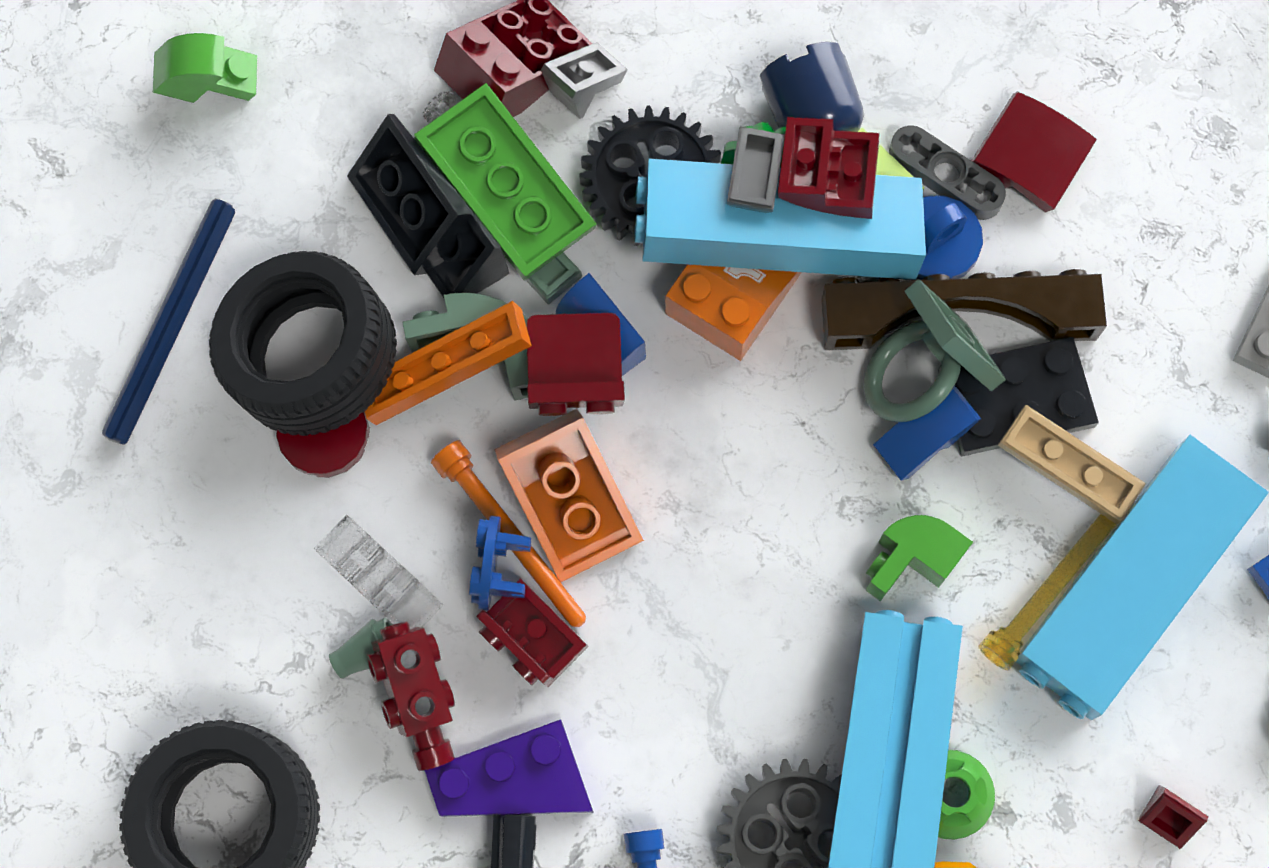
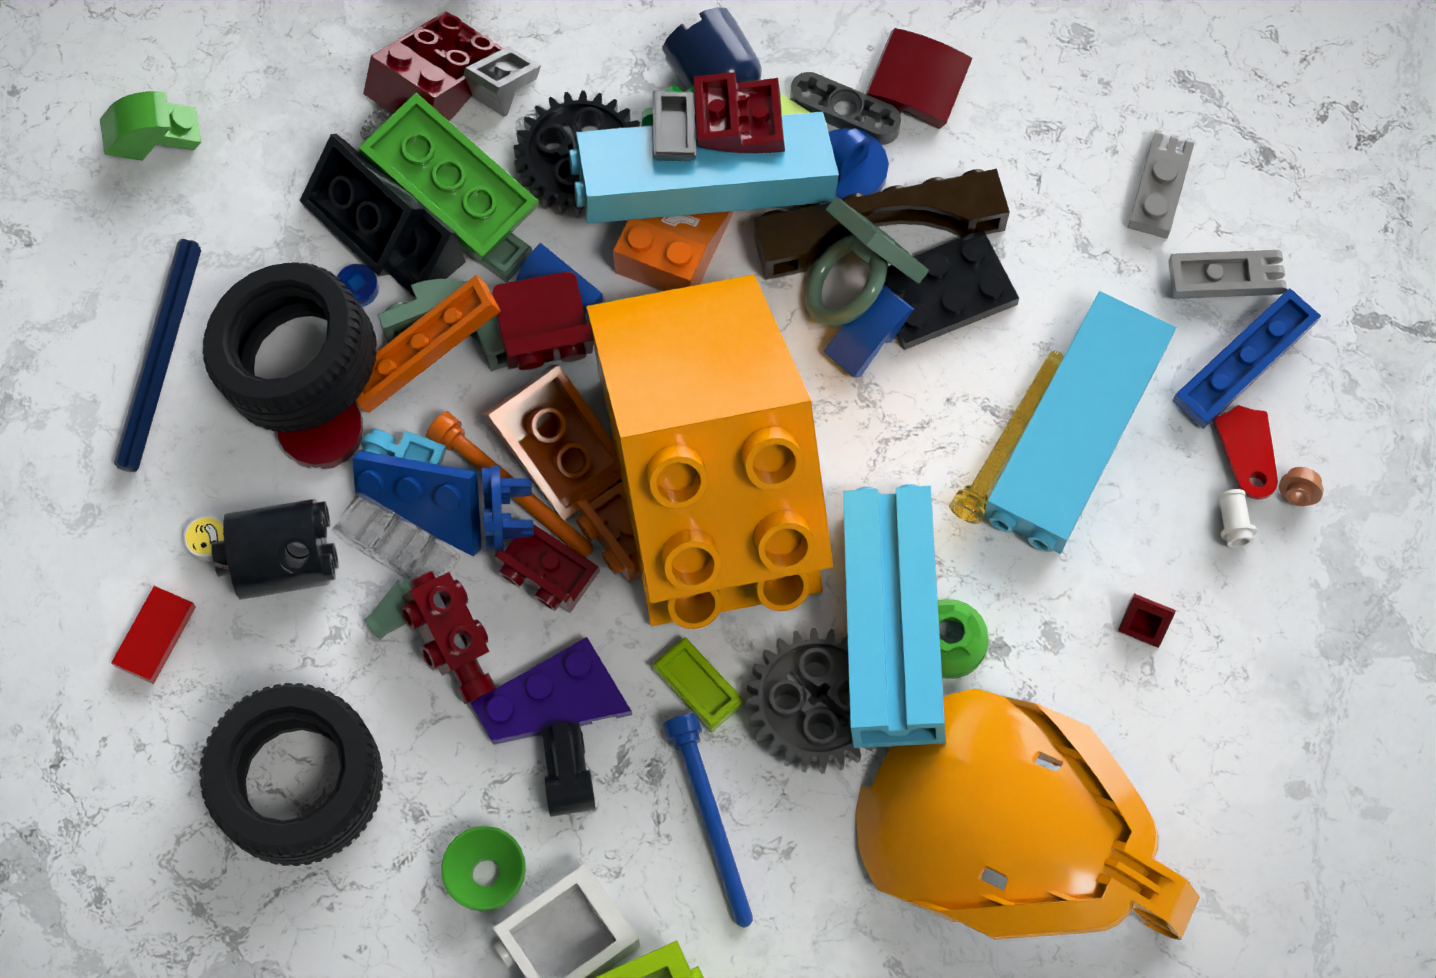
camera: 15 degrees left, 5 degrees down
bright green brick [866,515,973,602] -> none
tan tile [998,405,1146,524] -> none
none -> red tile [111,586,196,684]
none -> light yellow tile [184,515,224,561]
none -> black cylinder [212,499,339,600]
none -> clear blue tile [337,264,379,307]
none -> blue wing [352,451,482,557]
none -> medium azure plate [360,429,446,465]
none -> orange bracket [576,482,641,583]
none -> light orange arch [587,274,833,629]
none -> lime tile [652,637,745,733]

